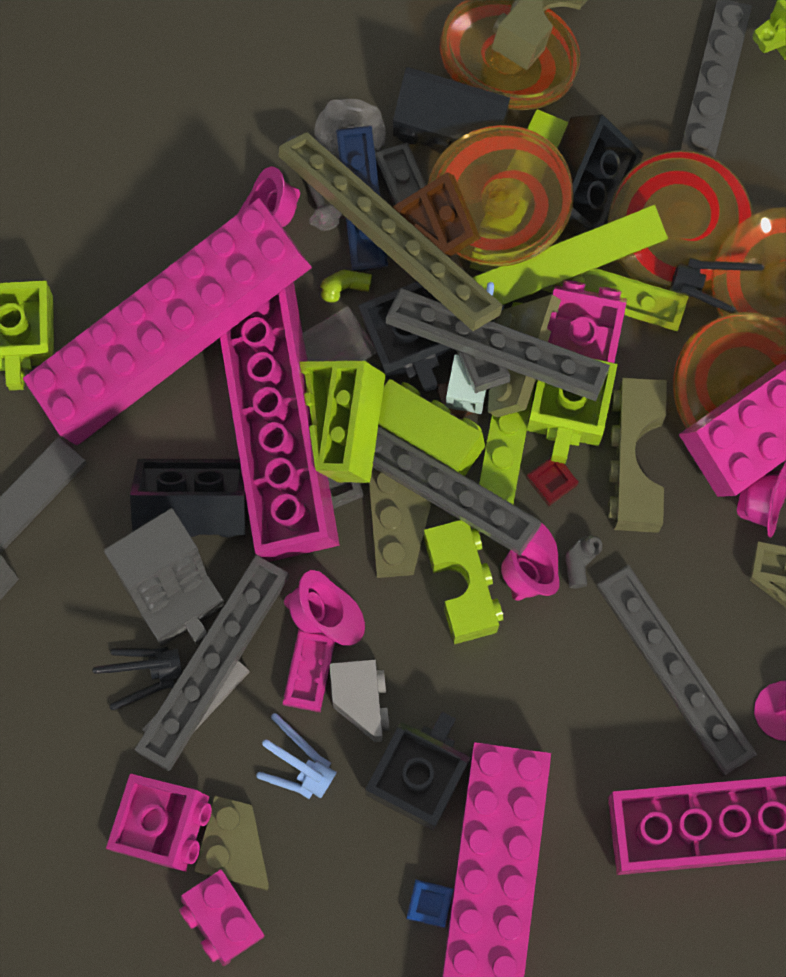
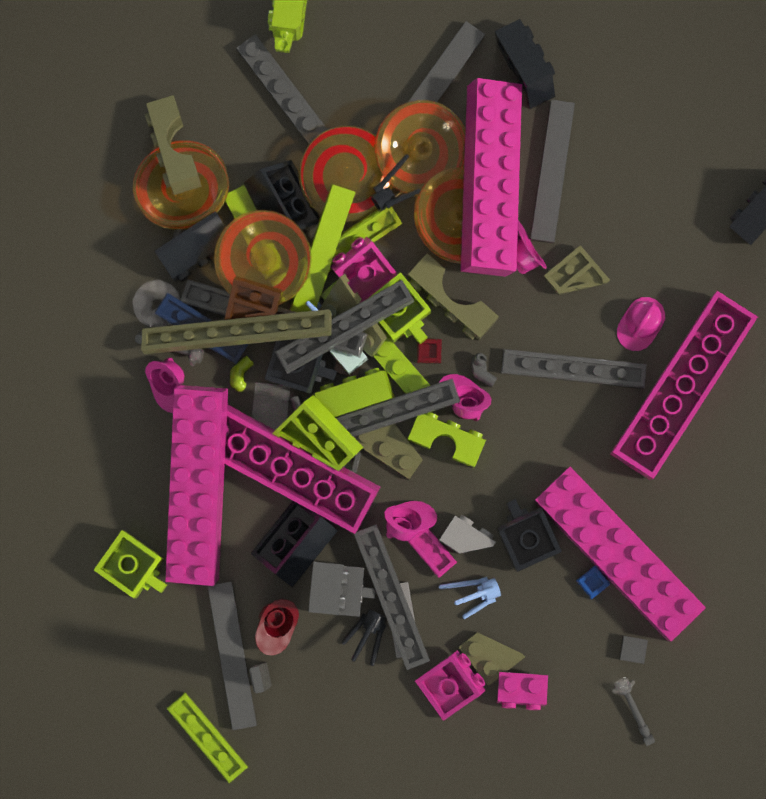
camera: 50 degrees left, 10 degrees up
none -> dark red piece [255,599,299,656]

